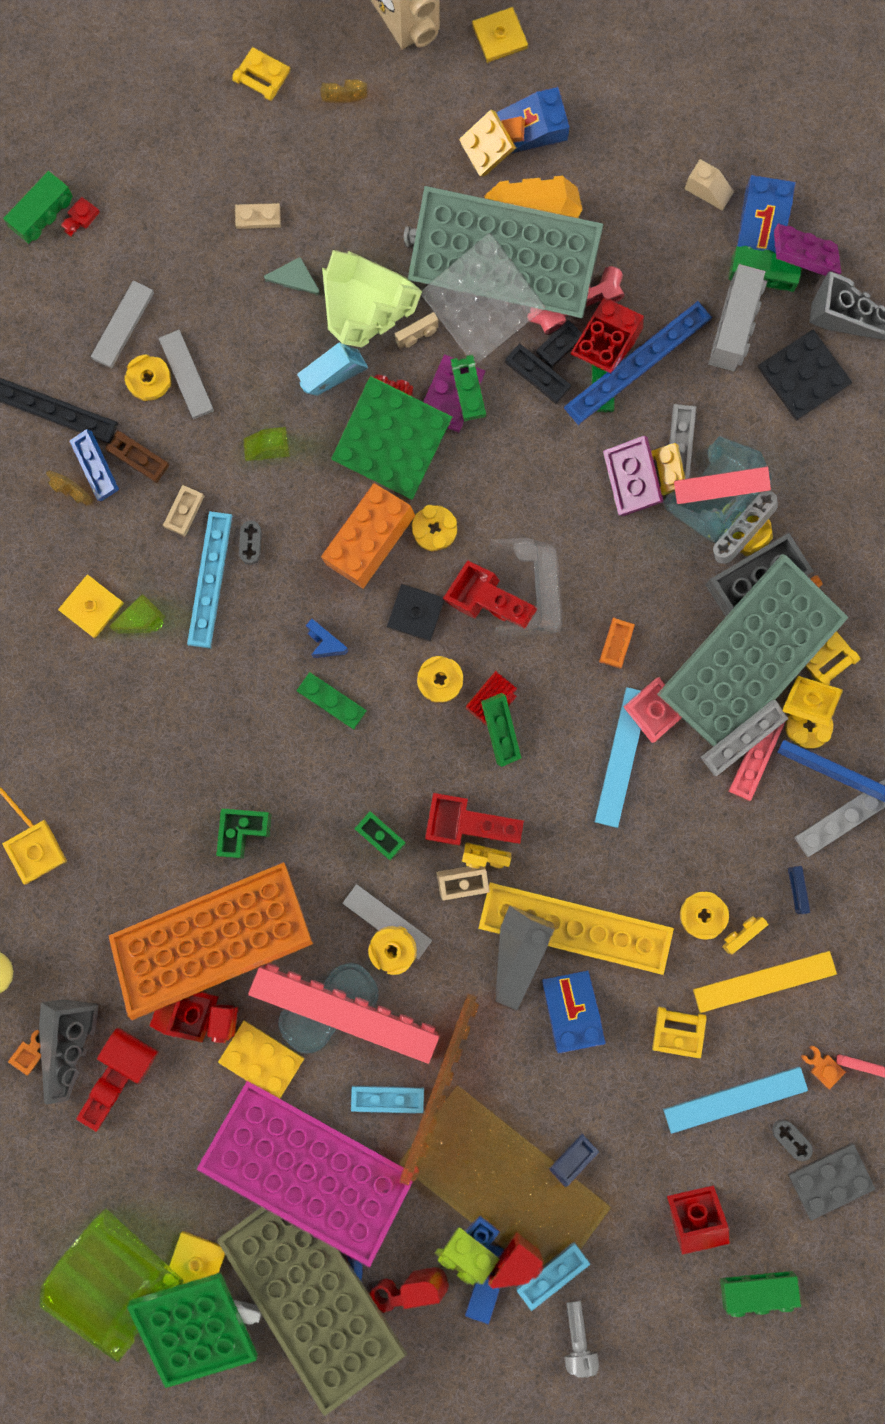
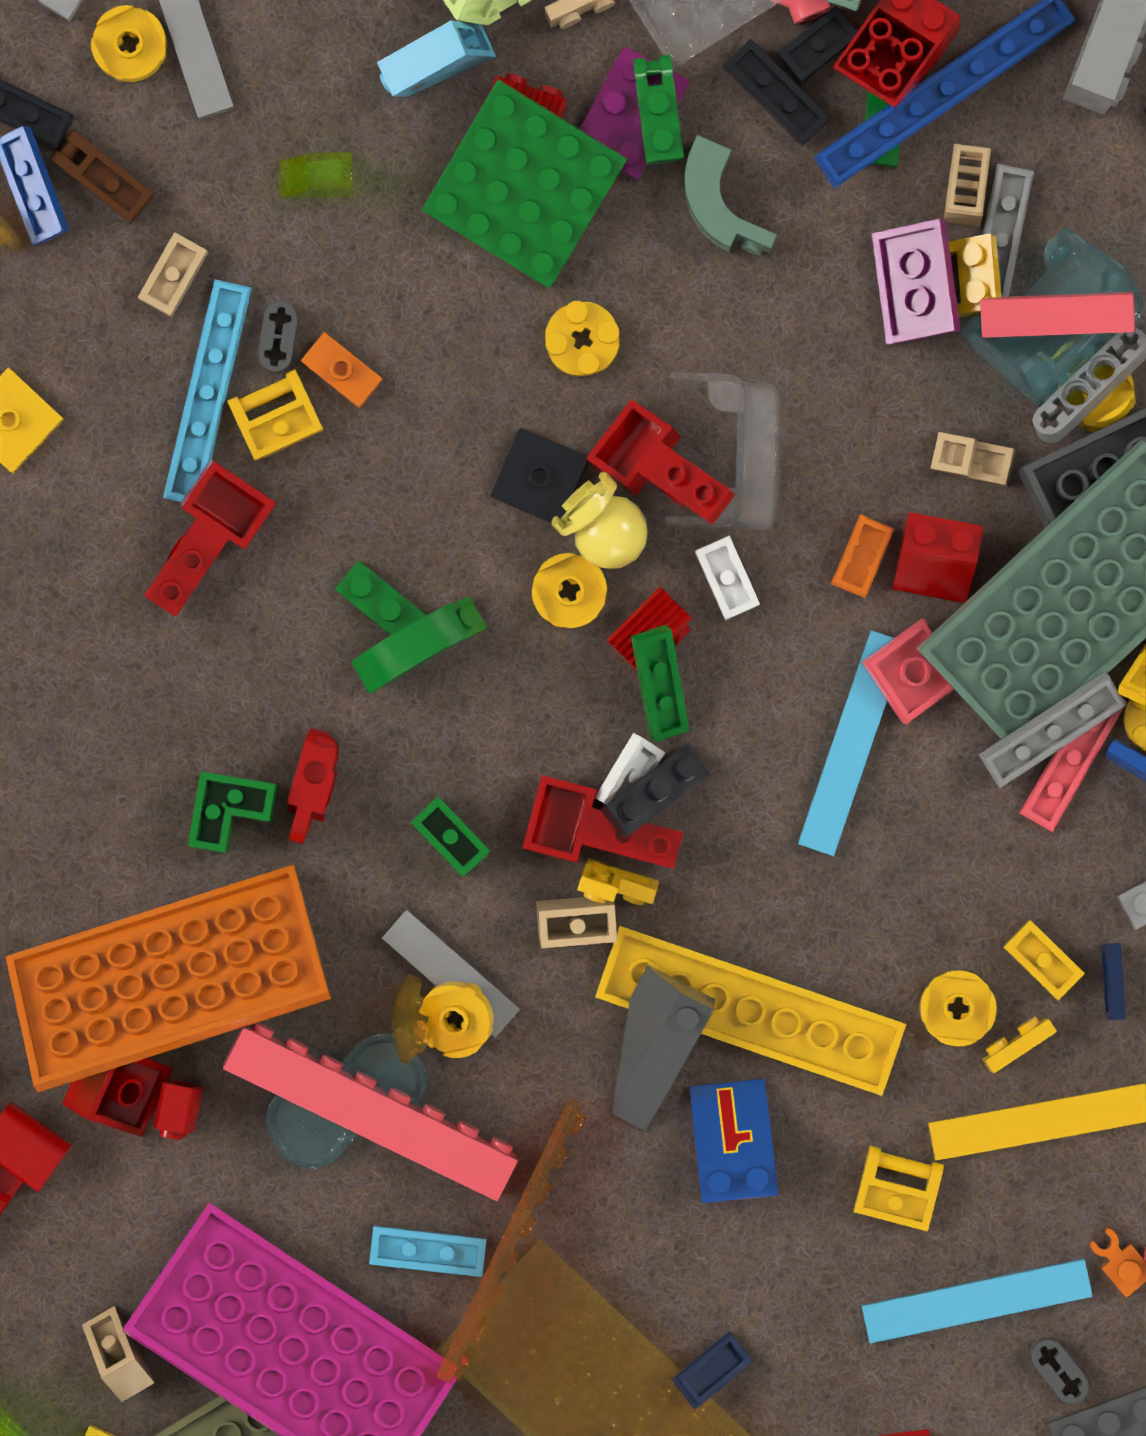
camera: 10 degrees right, 5 degrees up
clear neon green slope [109,594,165,634] -> none
yellow plate [218,1020,305,1099] -> none
blue slope [306,619,348,658] -> none
orange brick [321,483,415,589] -> none
none -> tan slope [82,1306,155,1402]
none -> red plate [144,459,276,617]
none -> yellow plate [227,369,324,462]
none -> red piece [287,727,339,845]
none -> orange plate [301,332,383,409]
none -> green arch [351,596,487,694]
none -> clear yellow slope [392,974,430,1064]
none -> light yellow tile [551,472,648,569]
none -> white plate [595,733,665,805]
none -> black plate [601,744,710,840]
none -> sand green arch [684,135,777,256]
none -> white plate [695,536,760,620]
none -> red slope [892,512,984,603]
none -> tan slope [931,432,1016,487]
none -> tan slope [944,144,991,227]
none -> yellow plate [1003,920,1085,1001]

